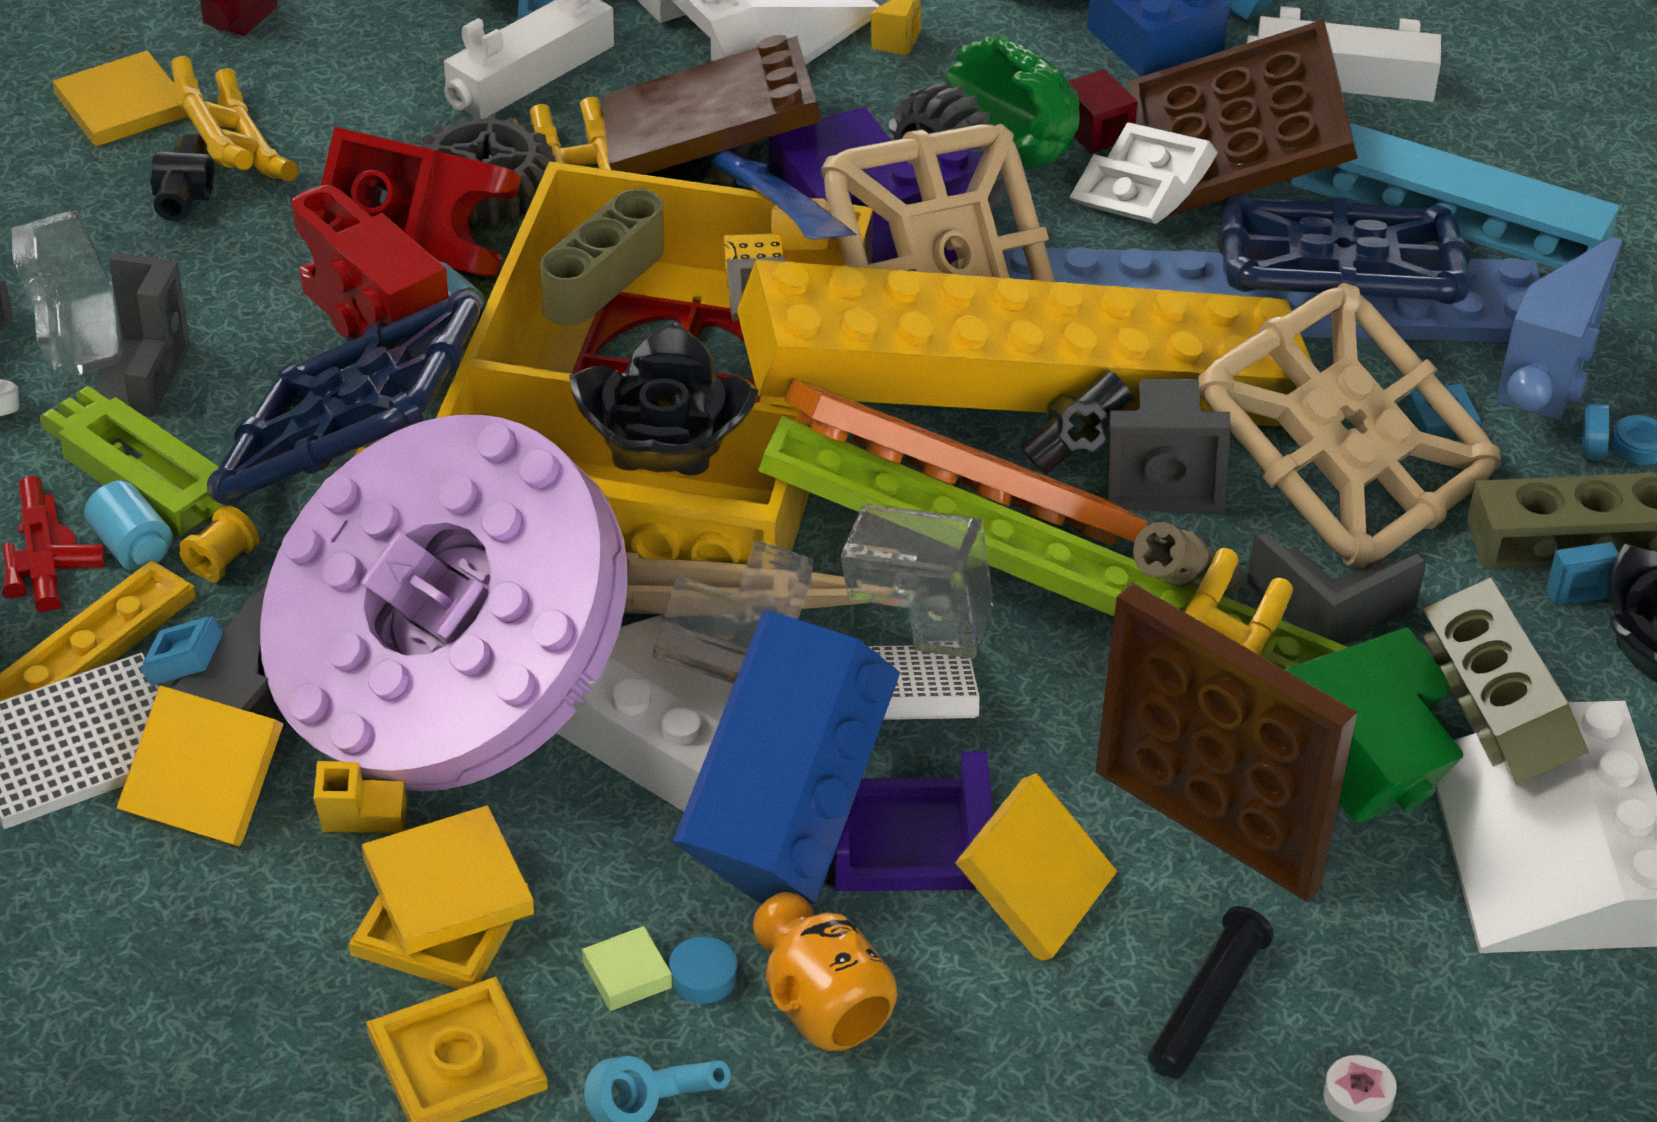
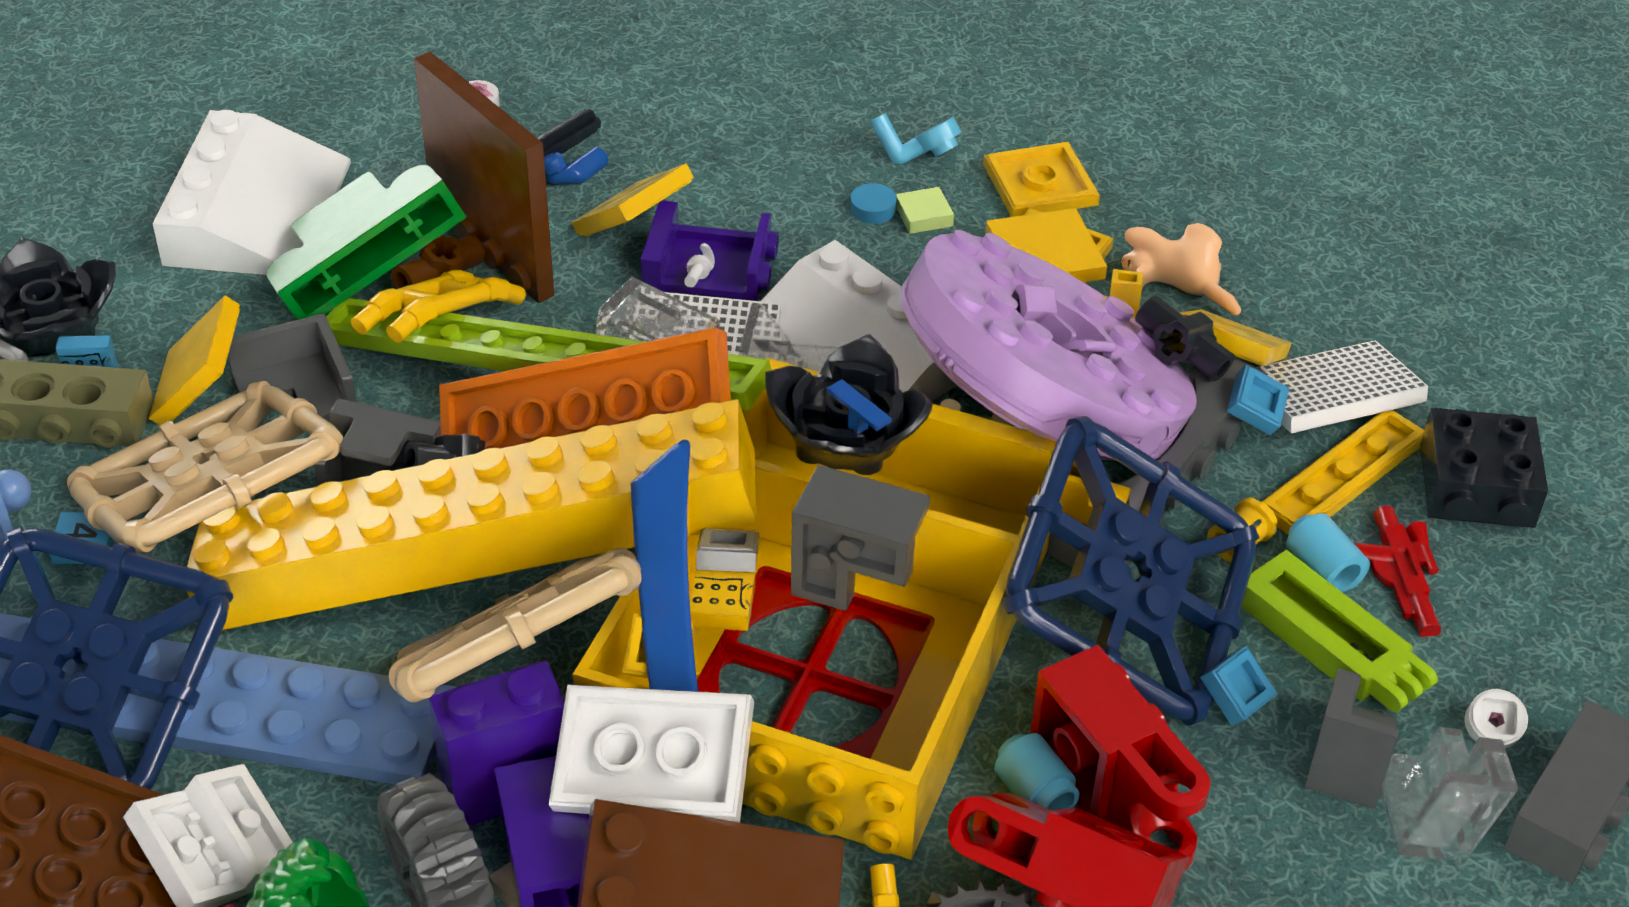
camera: 170 degrees left, 0 degrees up
olive beam [540,189,664,325] -> none
blue slope [672,611,901,904] -> none
light orange piece [753,892,898,1051] -> none
dark tan pin [1133,522,1245,594] -> none
olive brick [1423,577,1589,785] -> none
none -> yellow tile [148,295,240,425]
none -> blue arm [544,147,608,185]
none -> white tile [549,685,754,823]
none -> white hand [684,243,715,287]
none -> dark grey panel [791,465,930,611]
none -> blue piece [827,379,892,435]
none -> light nougat animal [1121,223,1241,316]
none -> black axle [1135,295,1235,382]
none -> dark azure tile [1200,646,1278,726]

